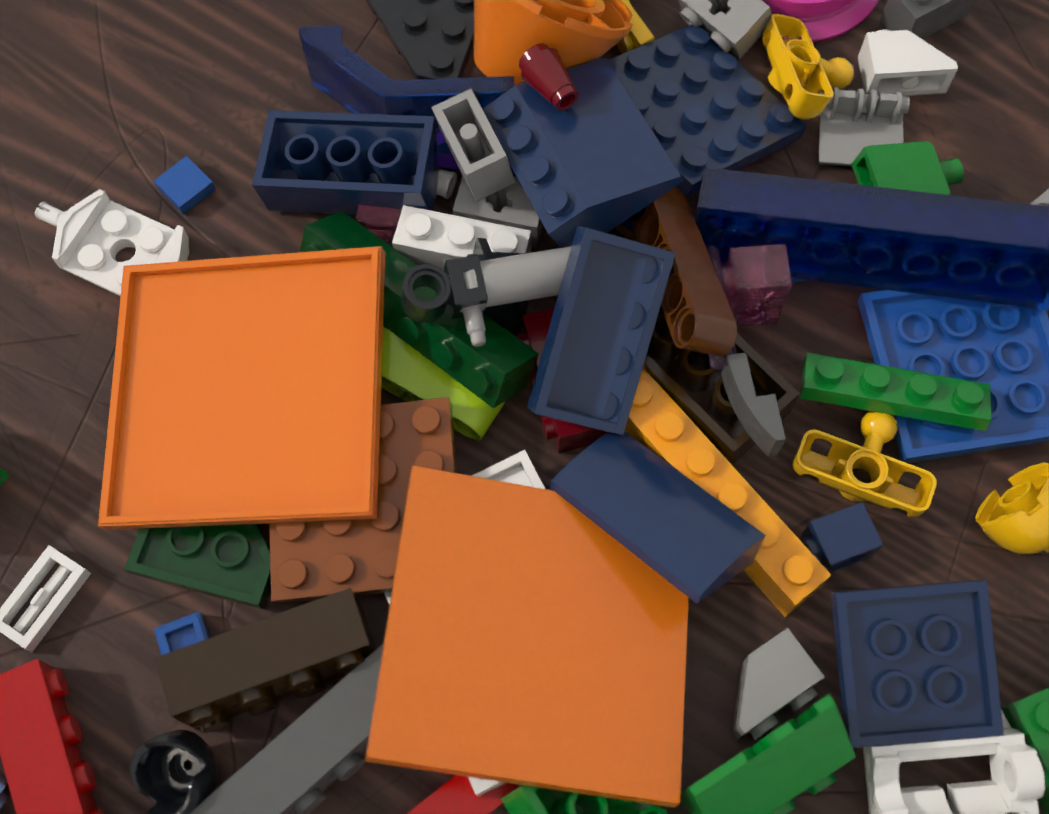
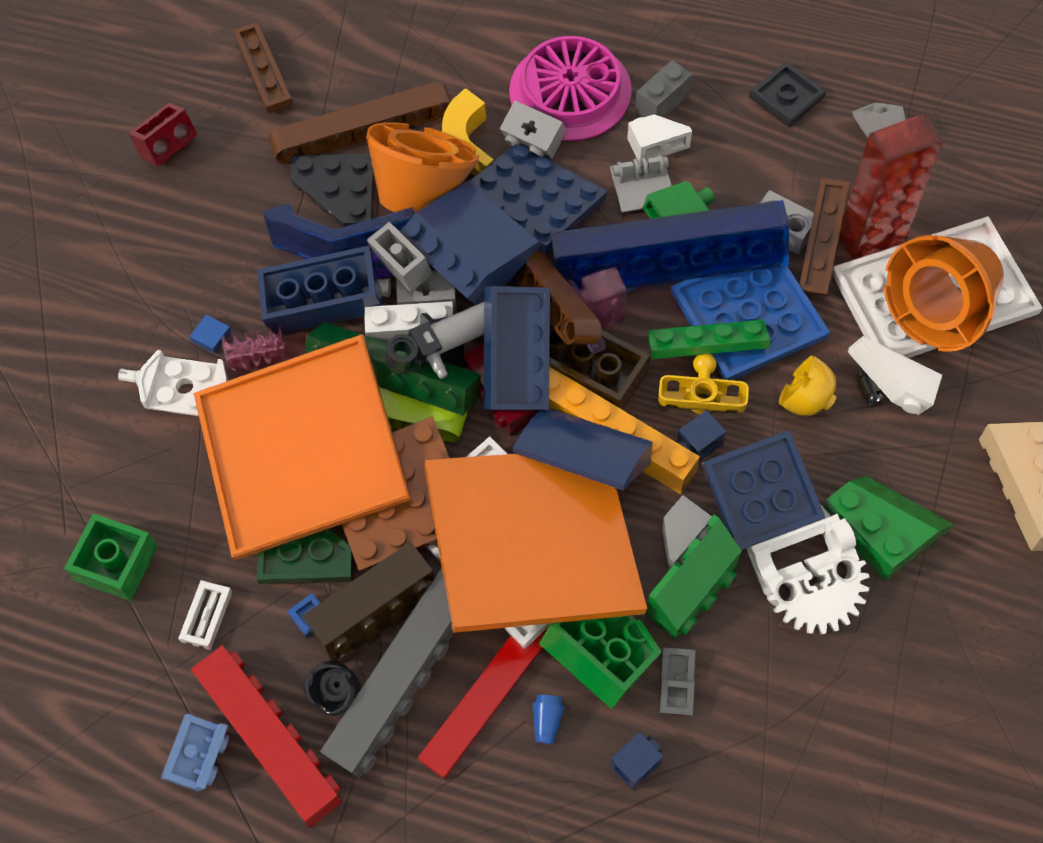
camera: 15 degrees left, 5 degrees down
clear pink tile [356,205,402,242] -> none
dark red cone [519,43,579,111] -> none
dark grey slope [721,353,786,457] -> none
yellow piece [762,14,854,119] -> none
none -> clear pink piece [222,325,286,372]

